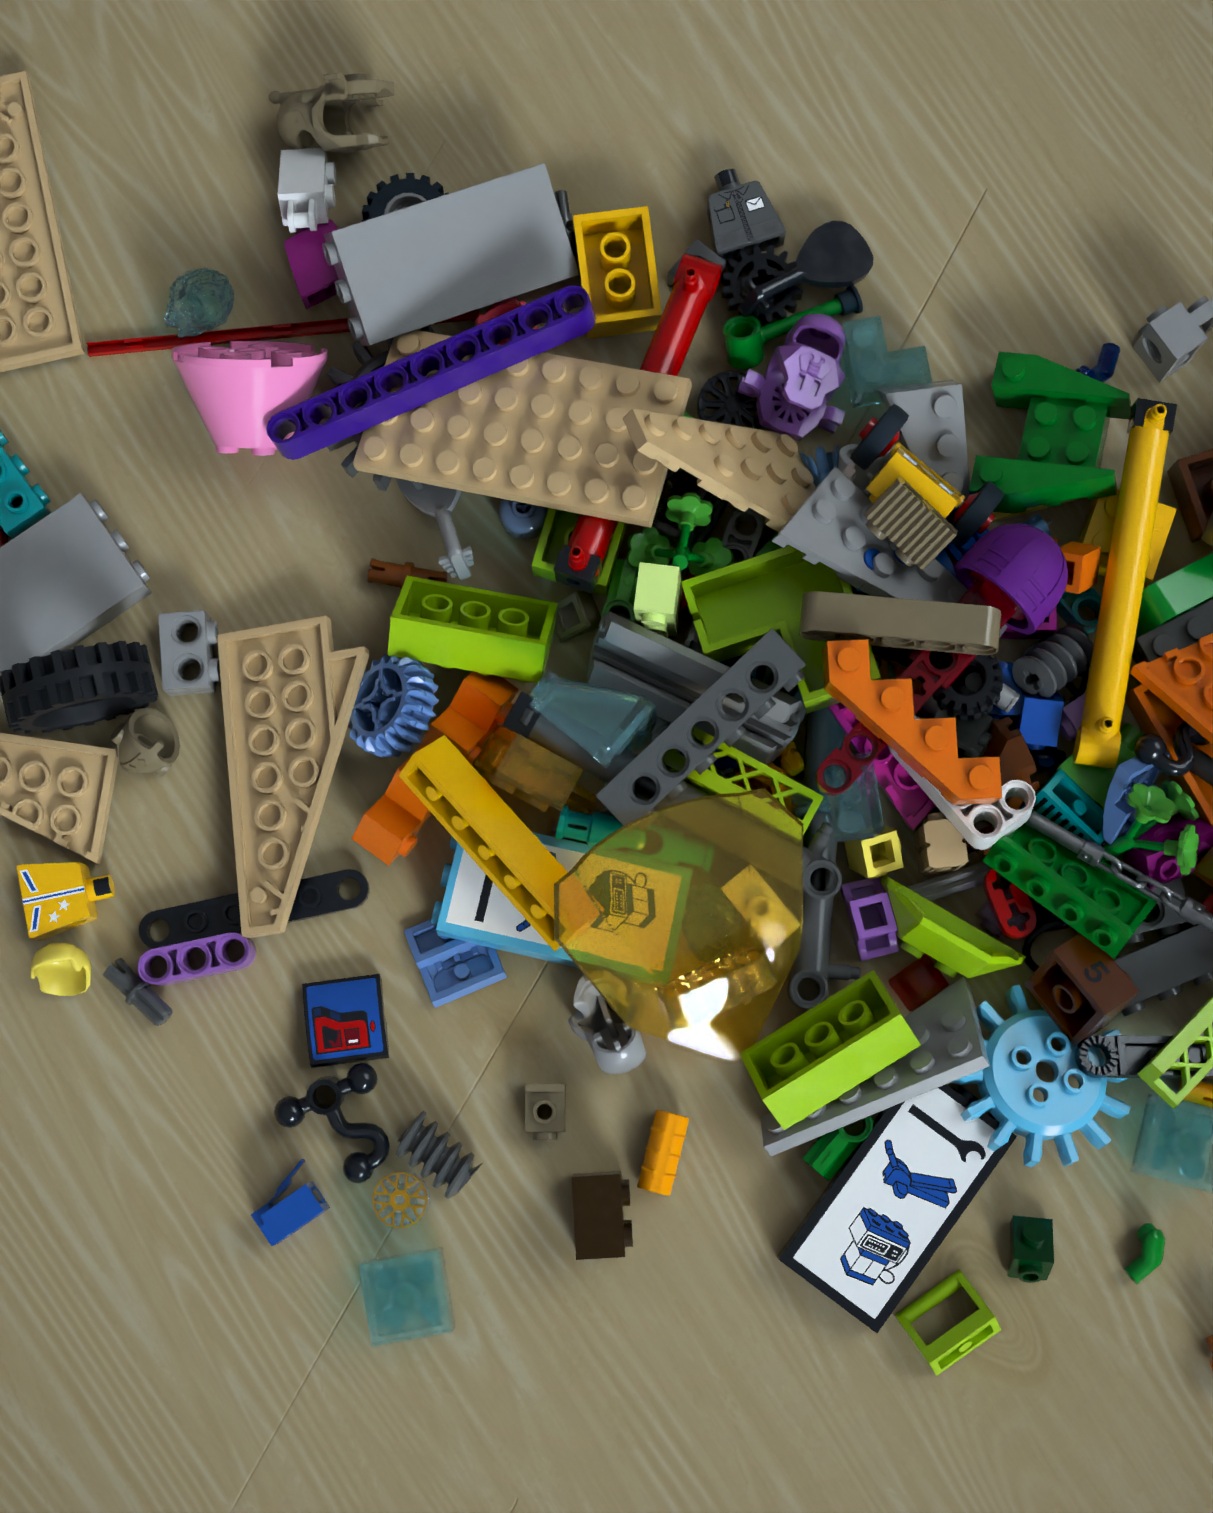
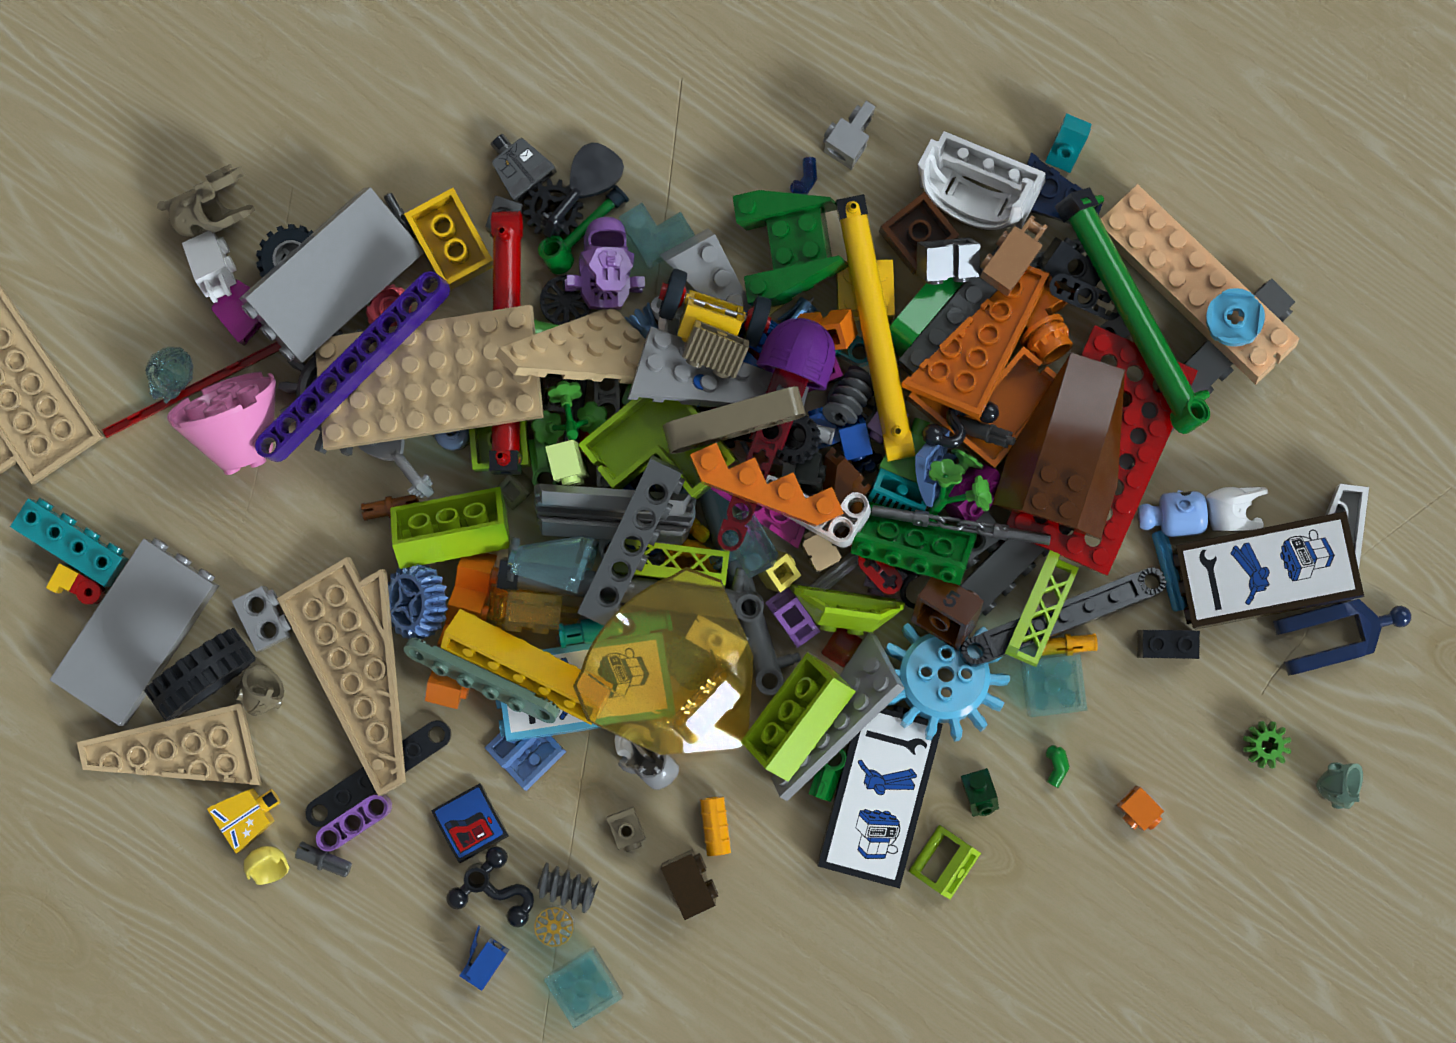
camera: 25 degrees left, 5 degrees up
none -> sand green plate [404,637,560,723]

